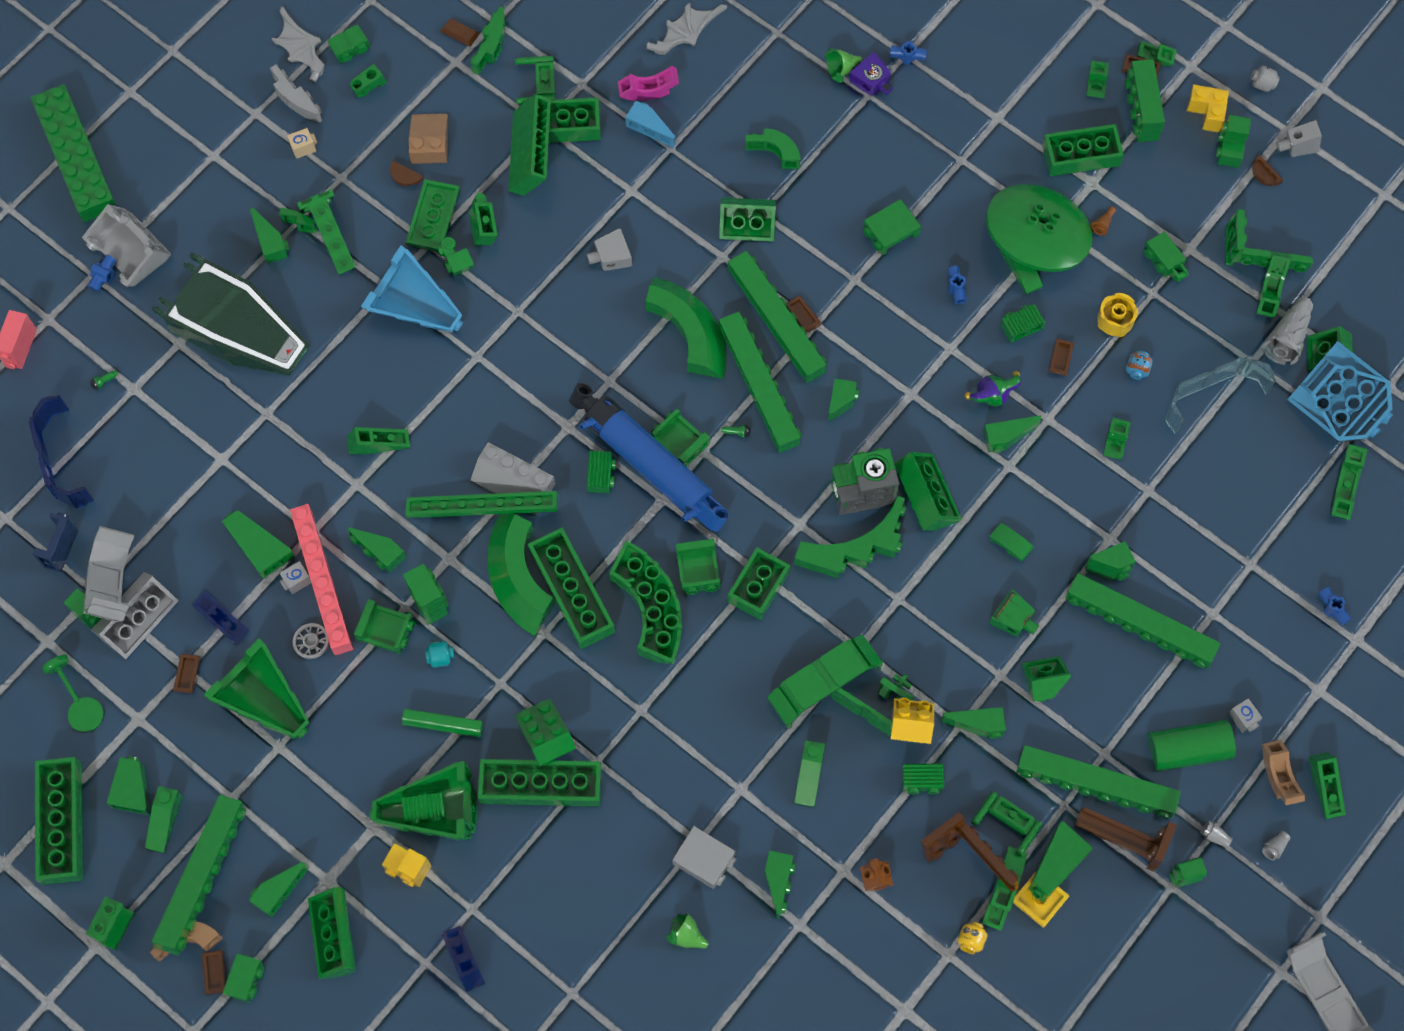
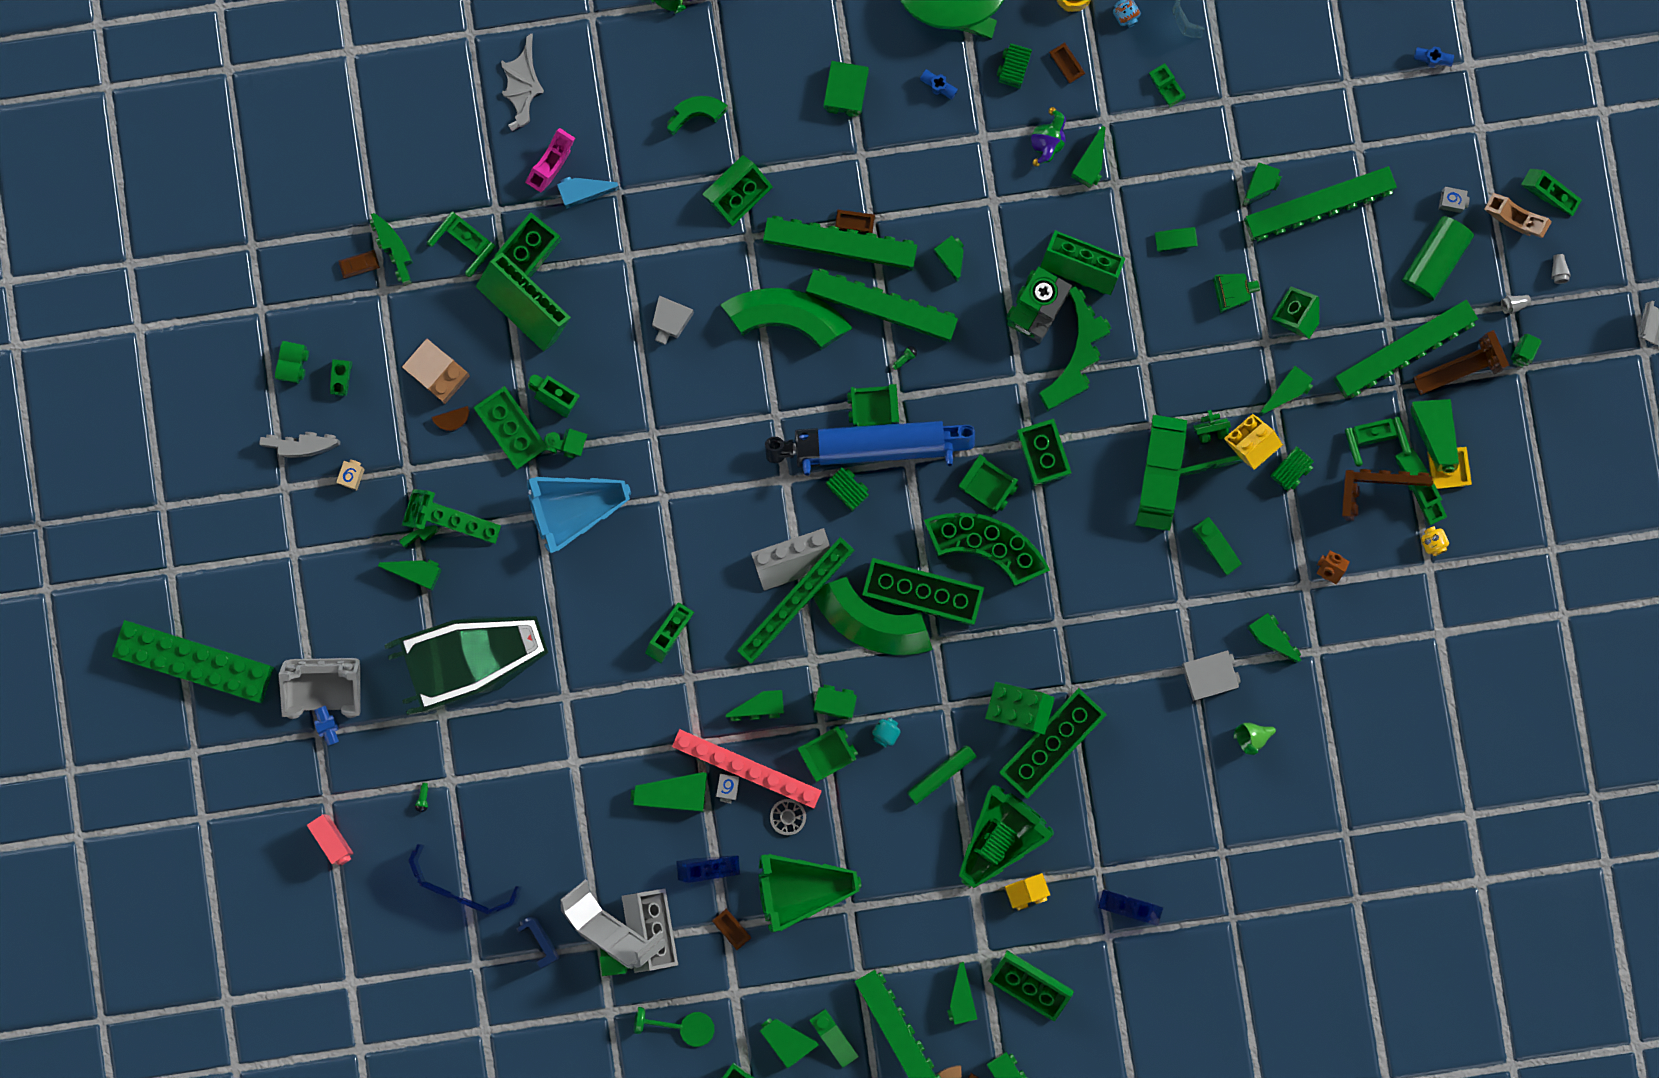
camera: 45 degrees left, 15 degrees up
light grey animal [272,7,325,82] -> none

